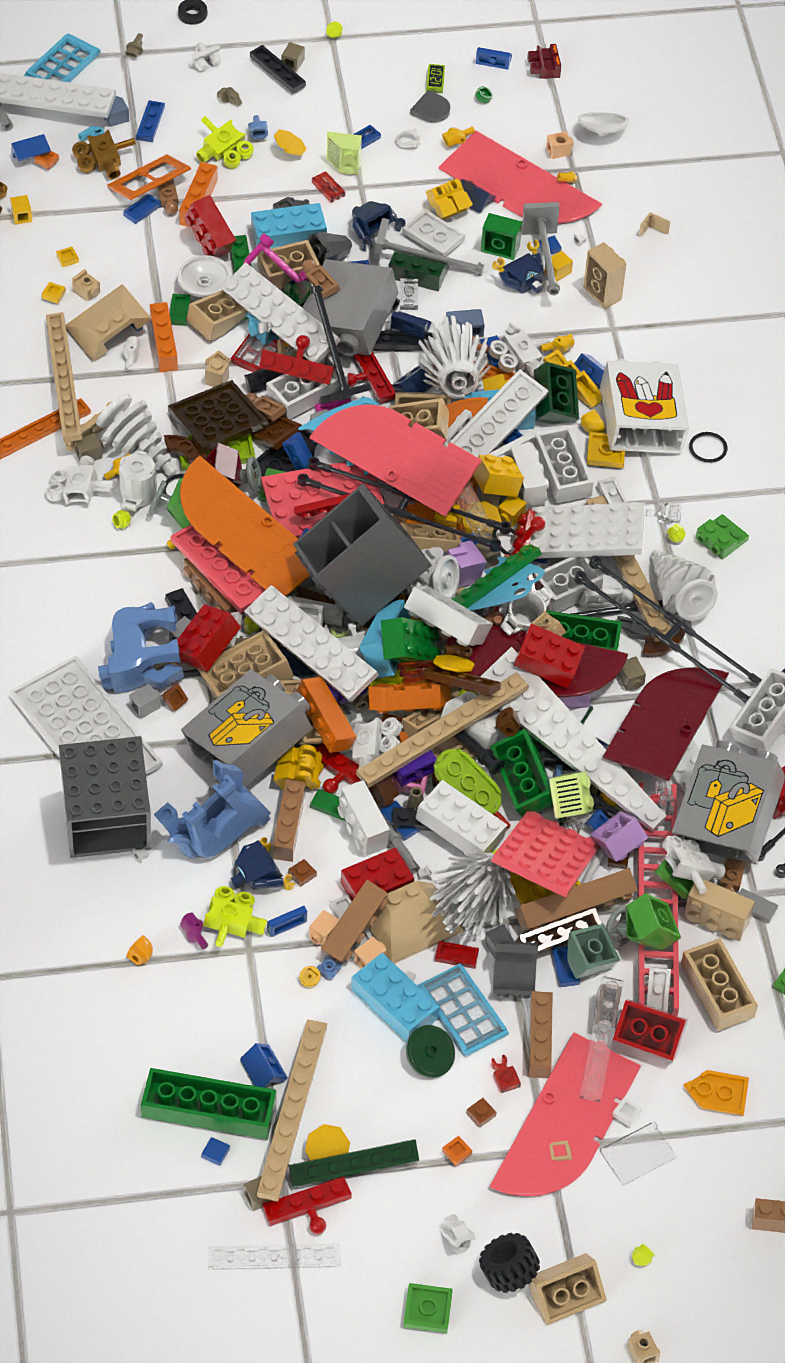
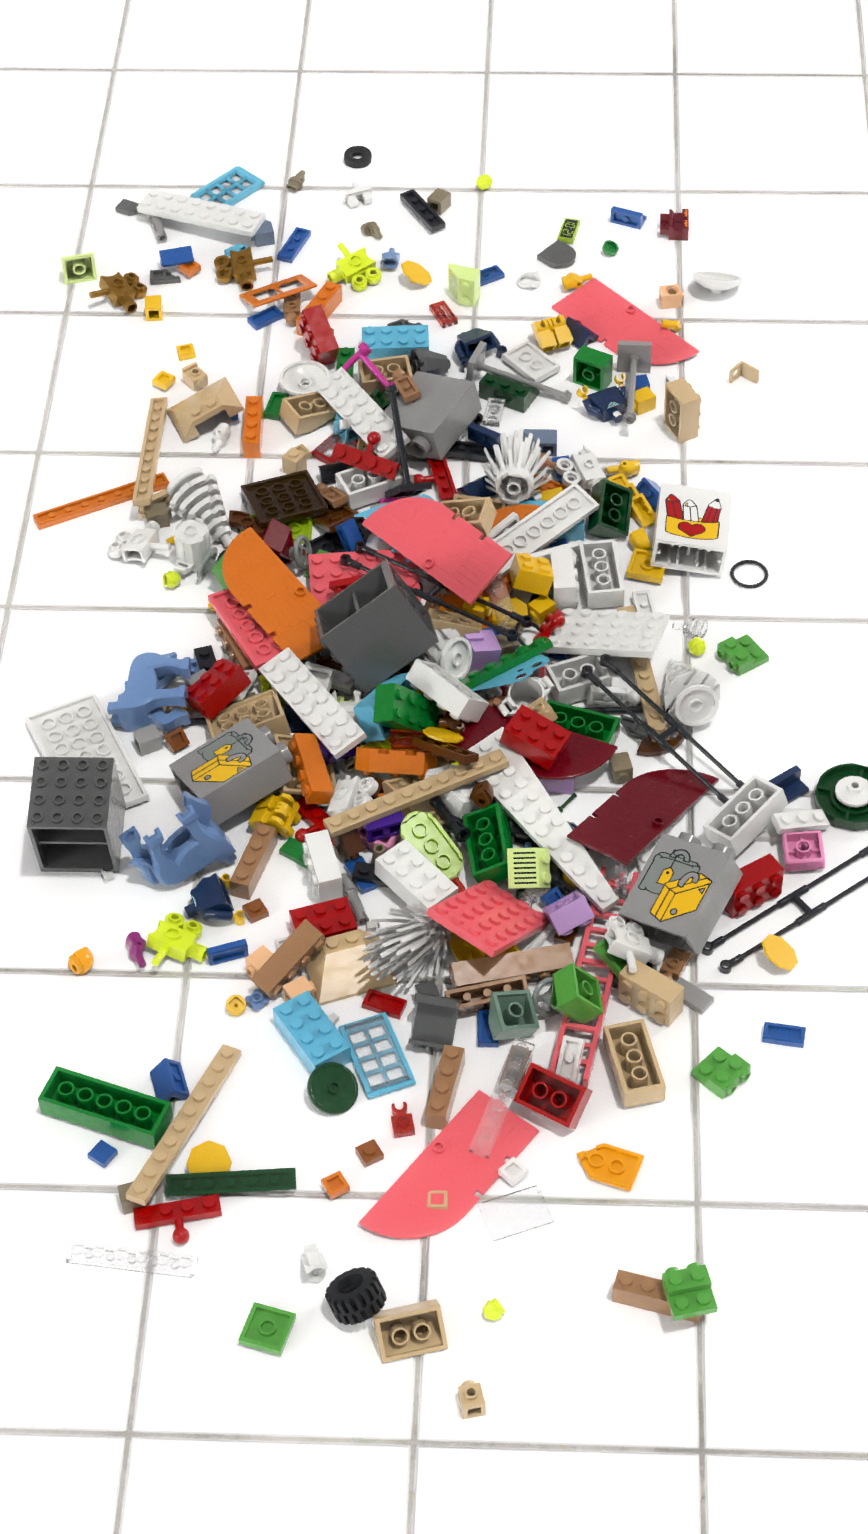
camera: 15 degrees right, 5 degrees down
none -> dark grey tile [150,269,181,285]

